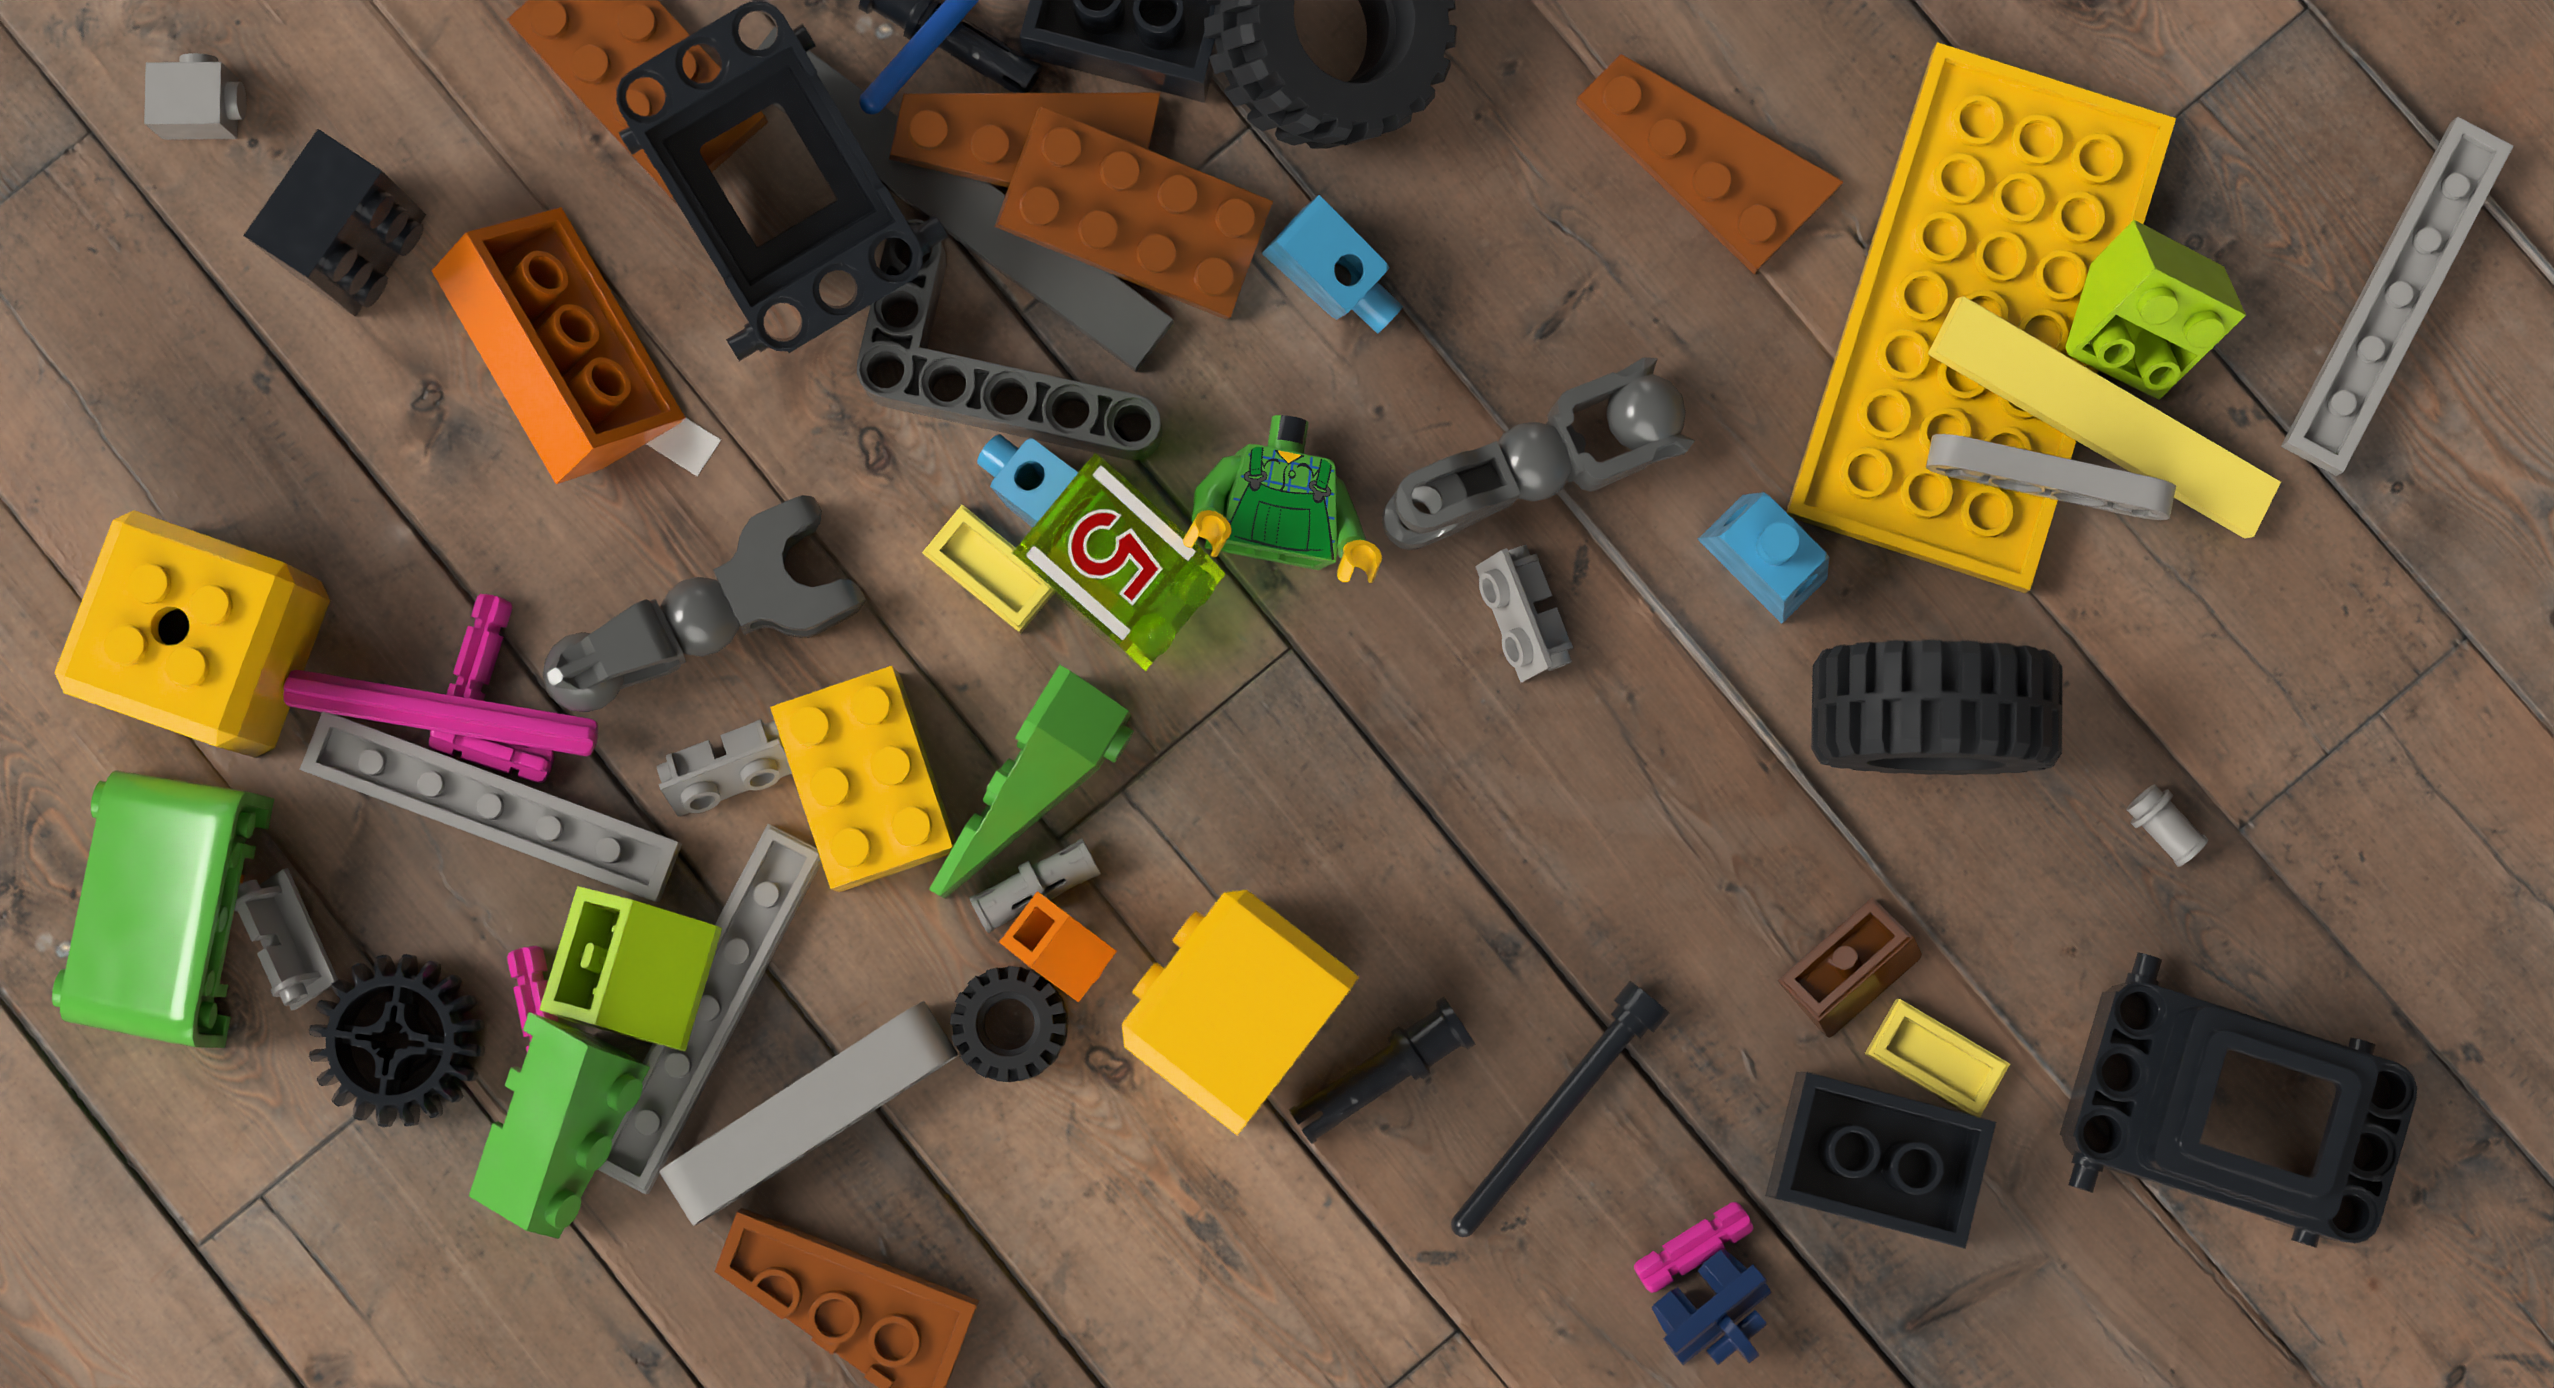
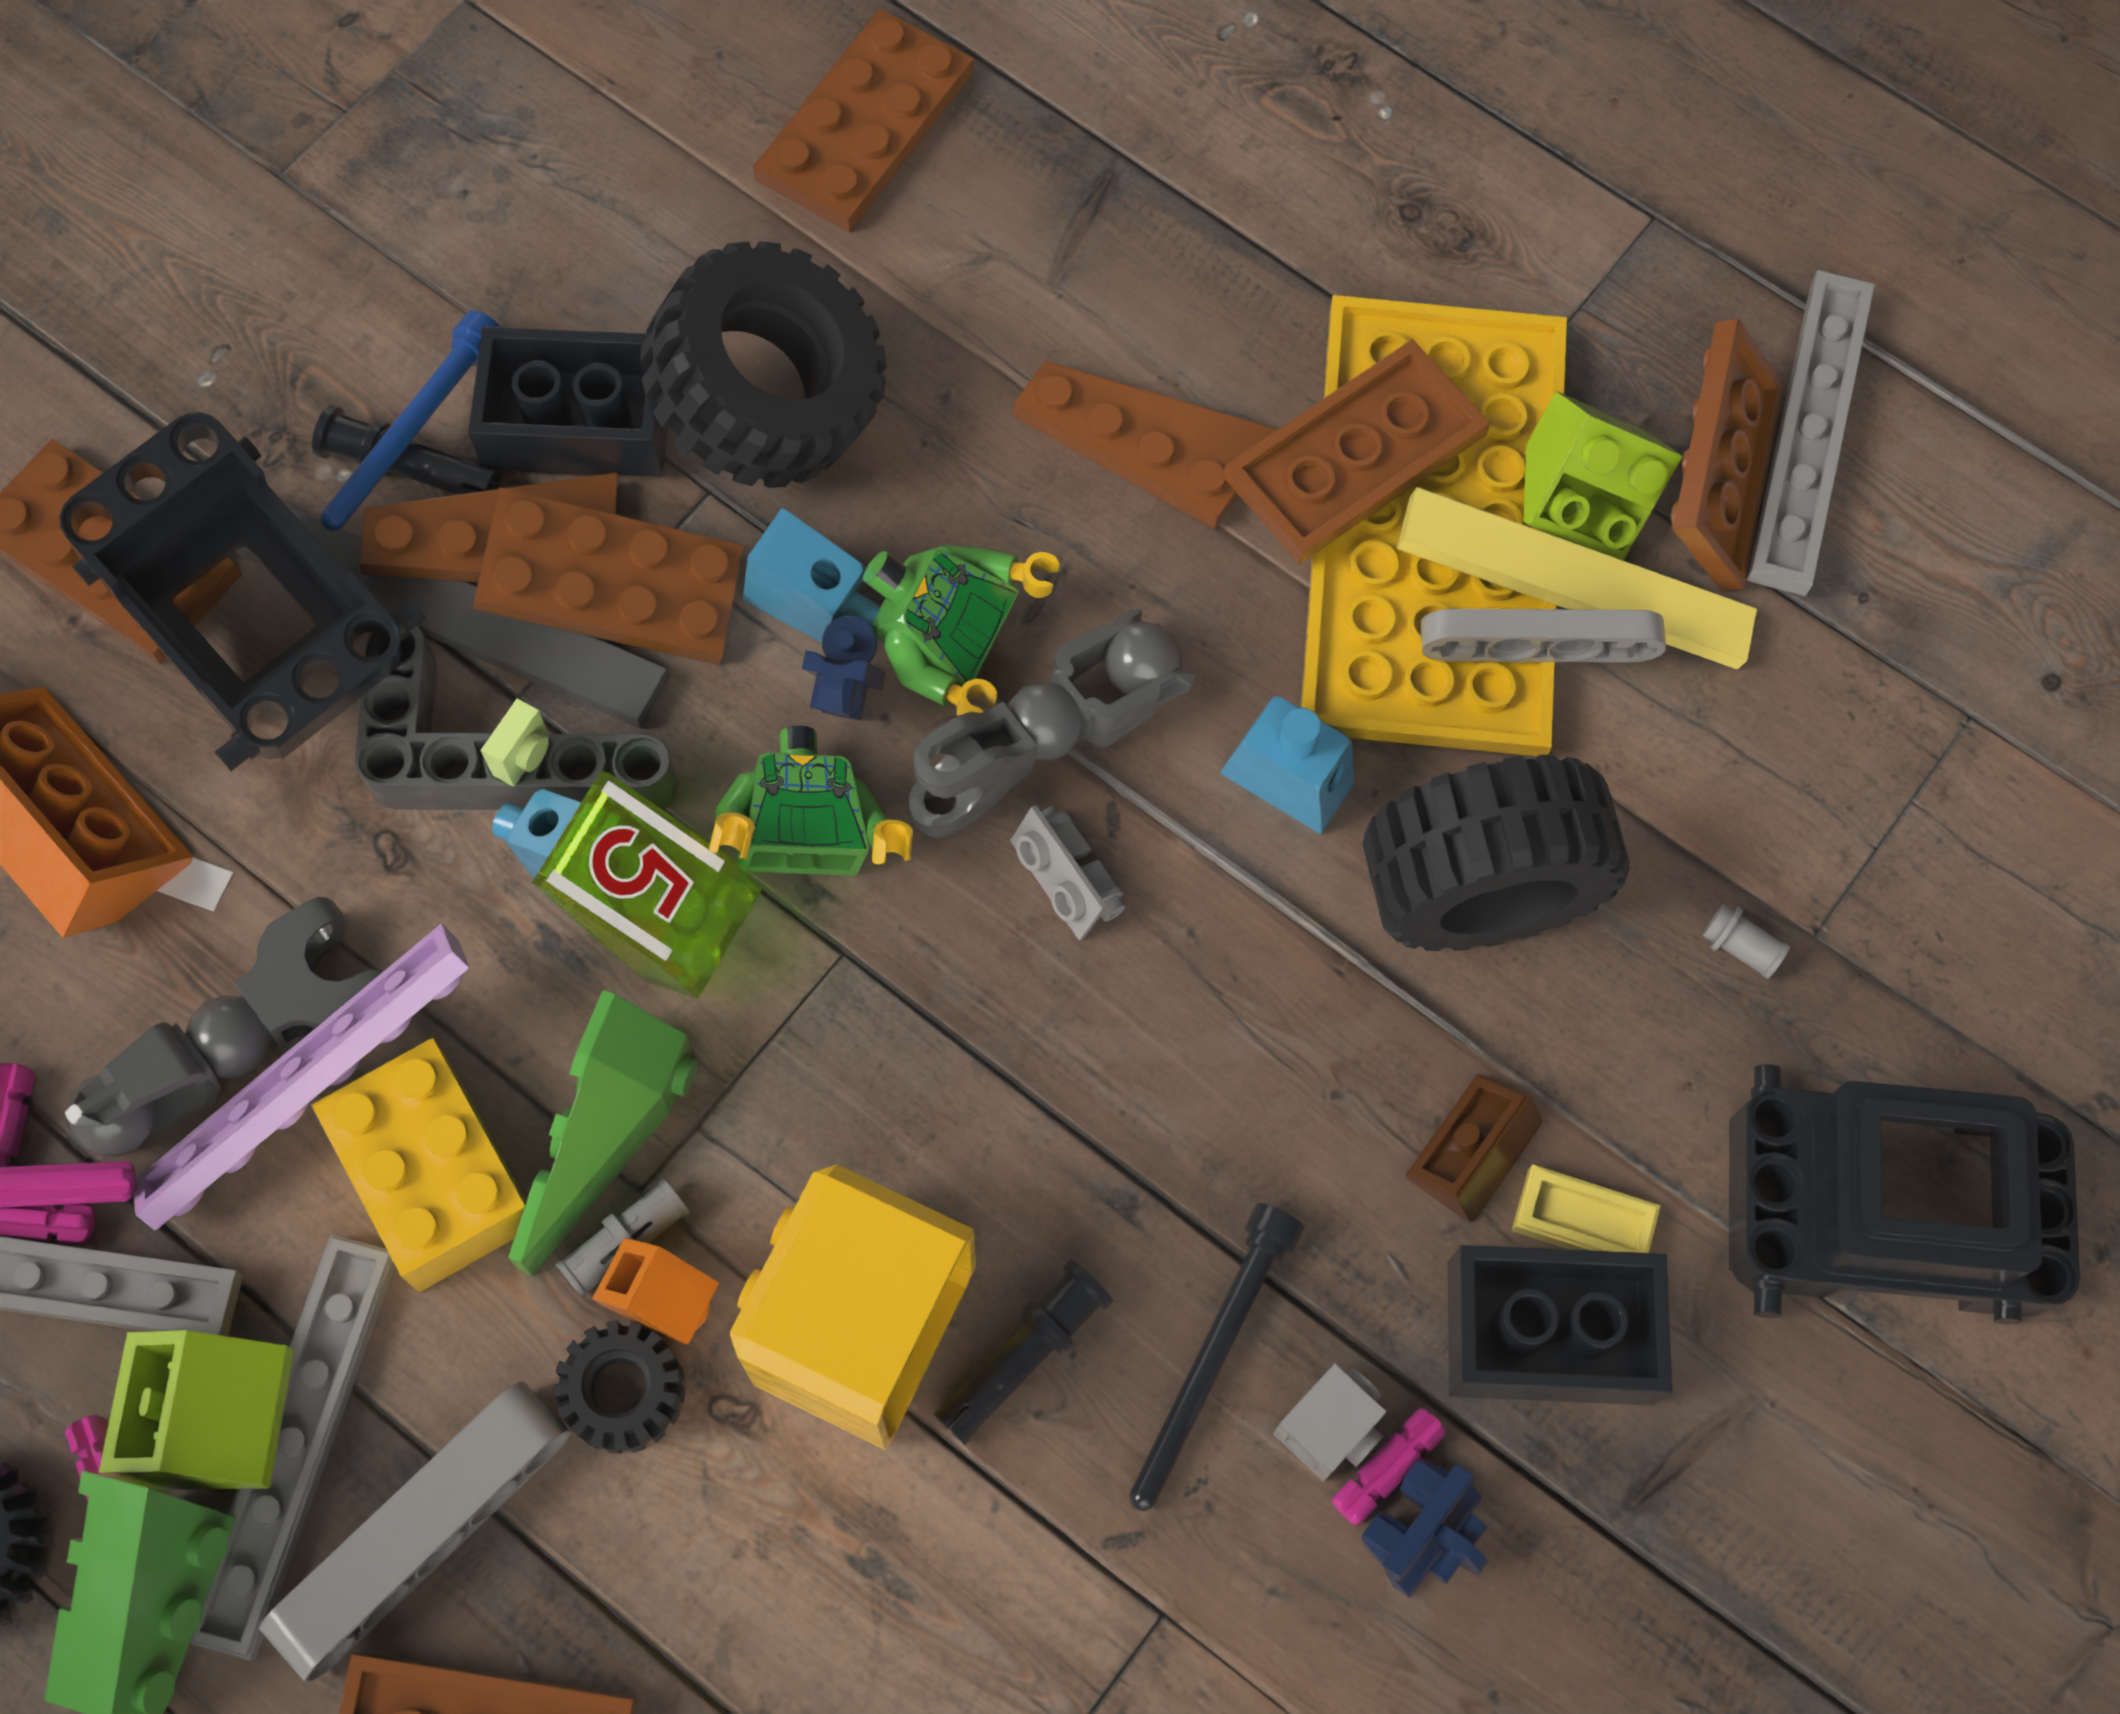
camera: 15 degrees left, 15 degrees down
light grey hinge [656,719,792,817] -> none
light yellow tile [922,505,1060,634] -> none
none -> lavender plate [133,923,469,1231]
none -> yellowish green plate [481,699,550,787]
none -> dark blue hips [802,615,885,721]
none -> torso [863,545,1060,716]
none -> dark orange plate [1223,339,1490,565]
none -> light grey brick [1273,1363,1387,1482]
none -> dark orange plate [1671,318,1784,591]

